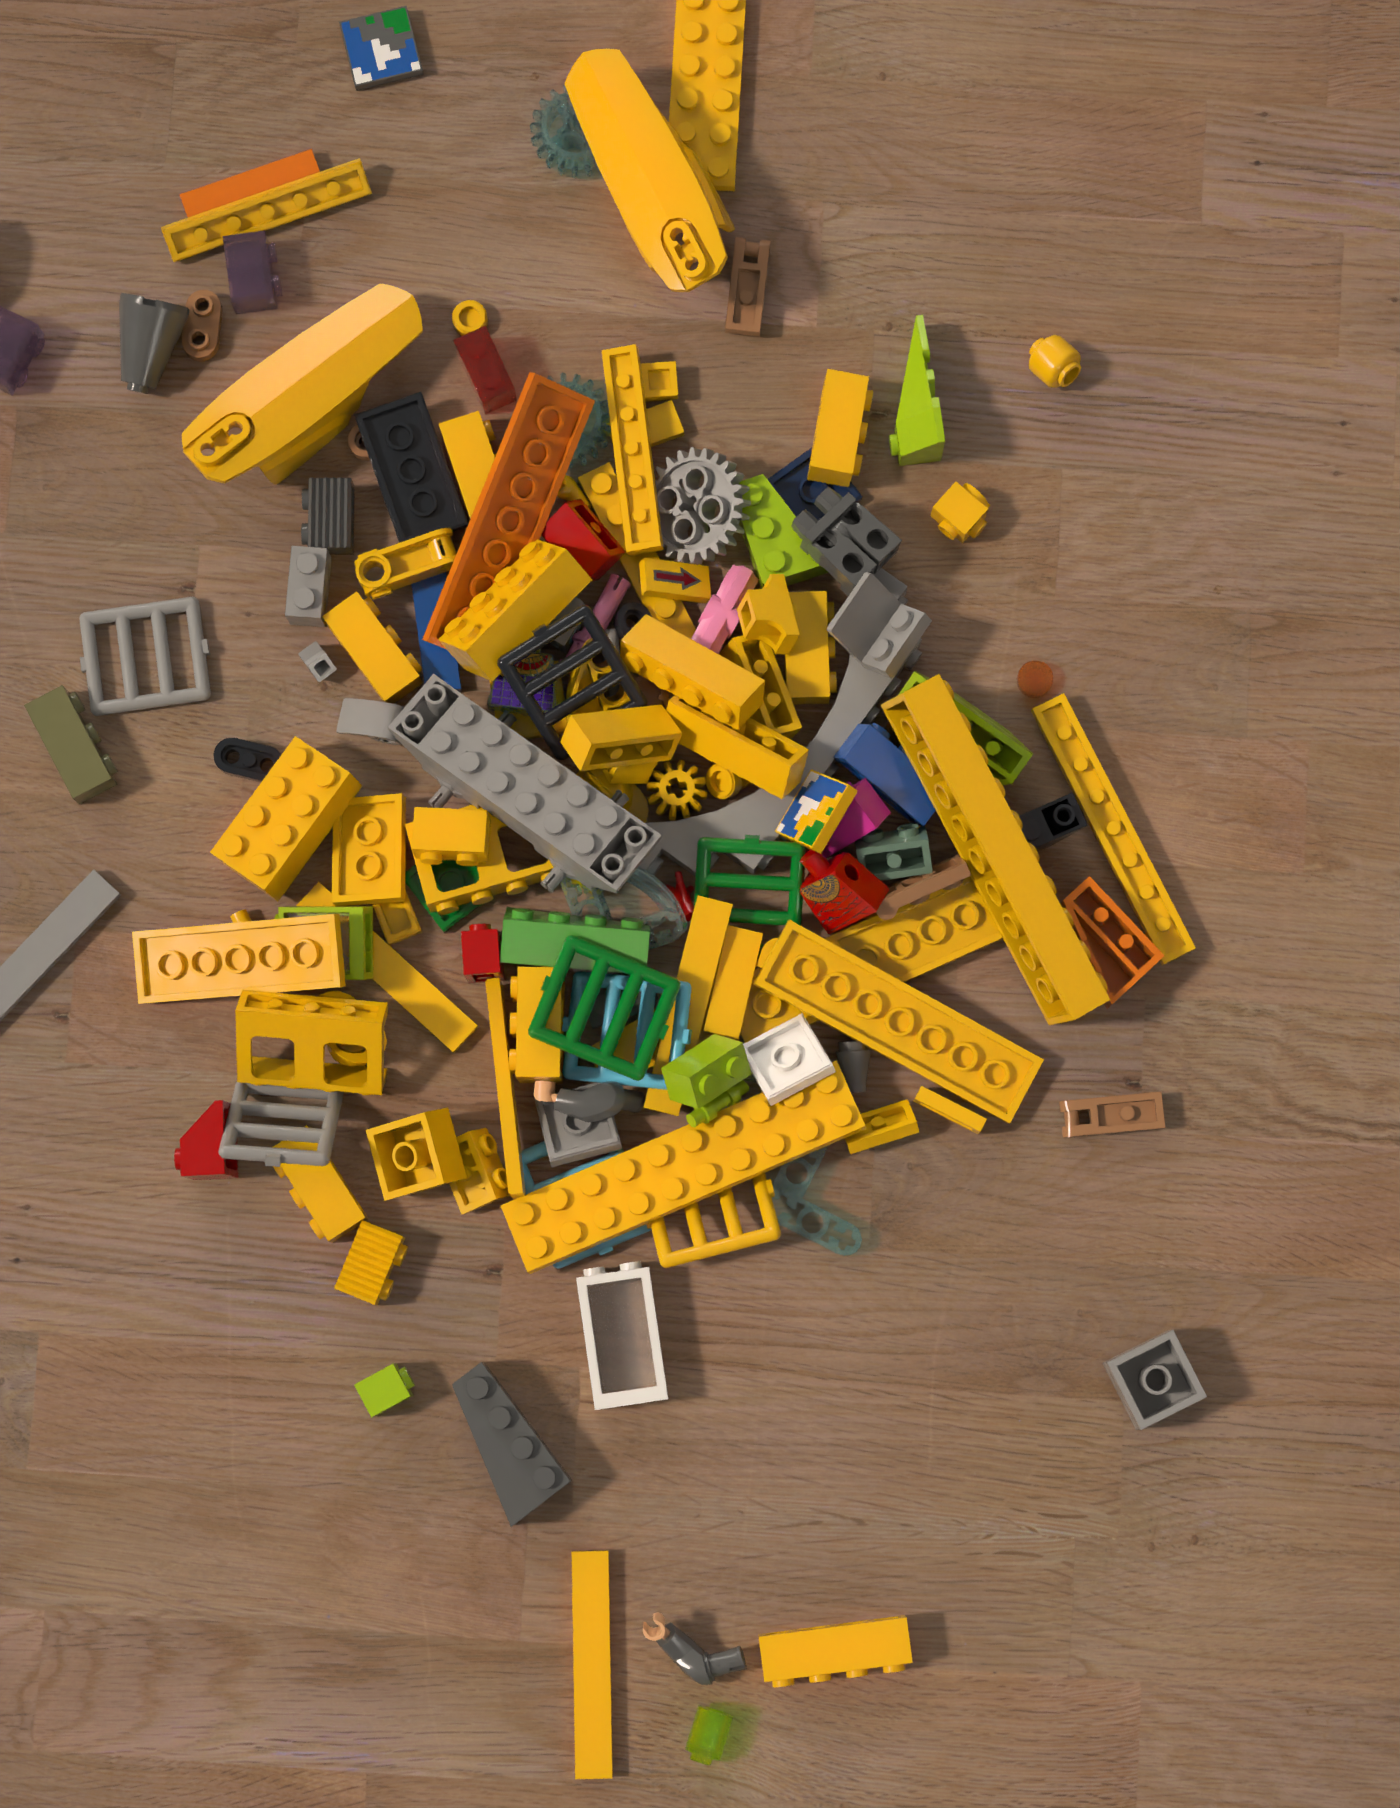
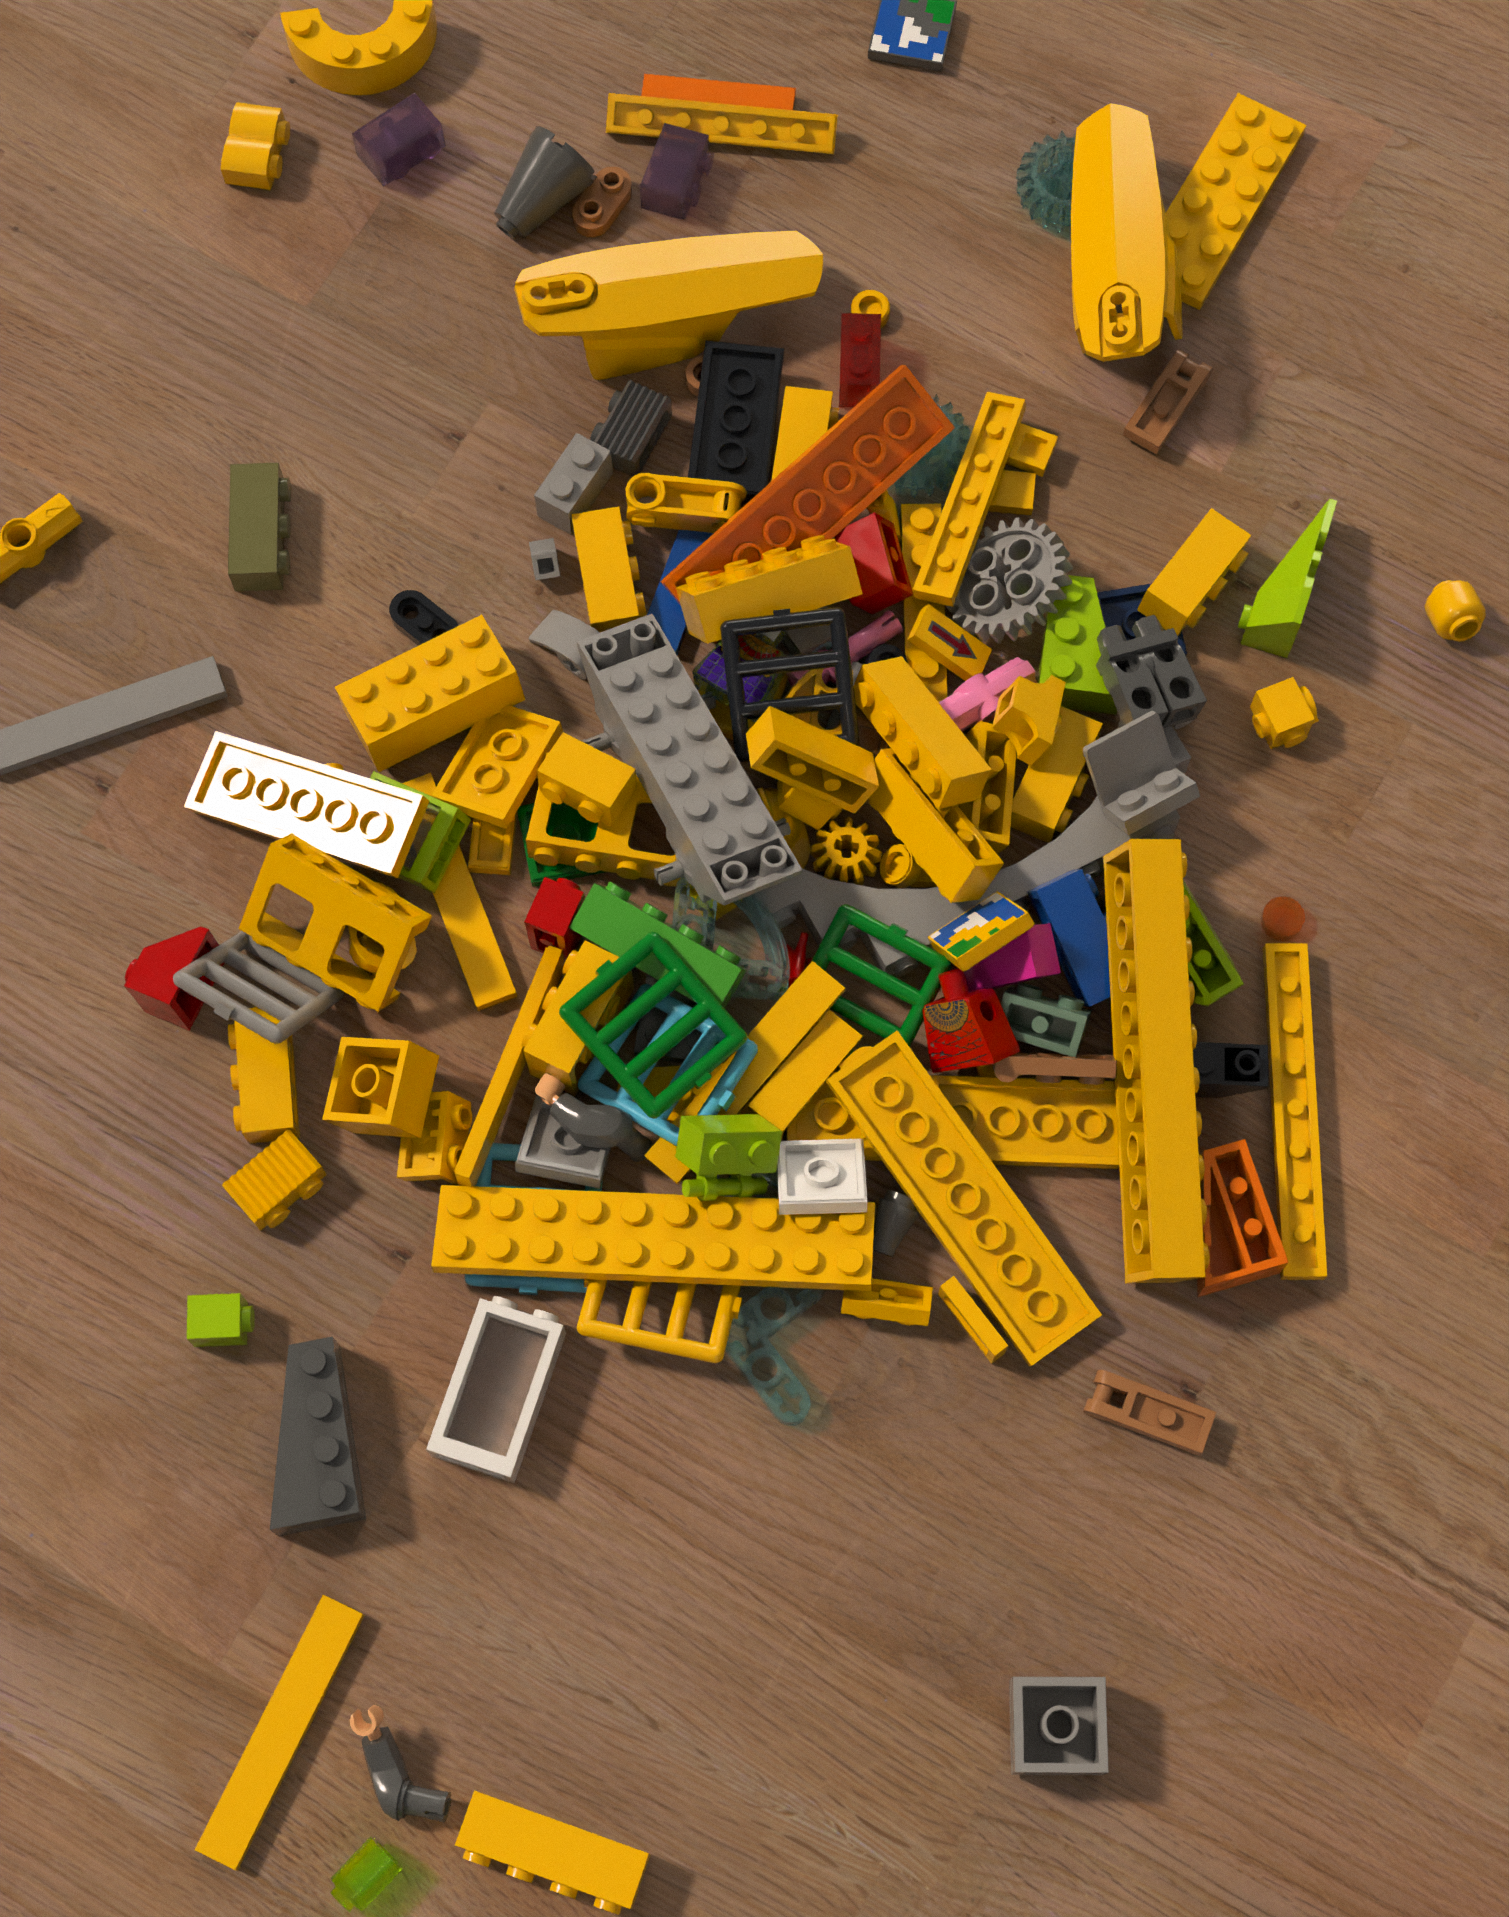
camera: 25 degrees right, 10 degrees down
light grey bar [79,597,211,716] -> none

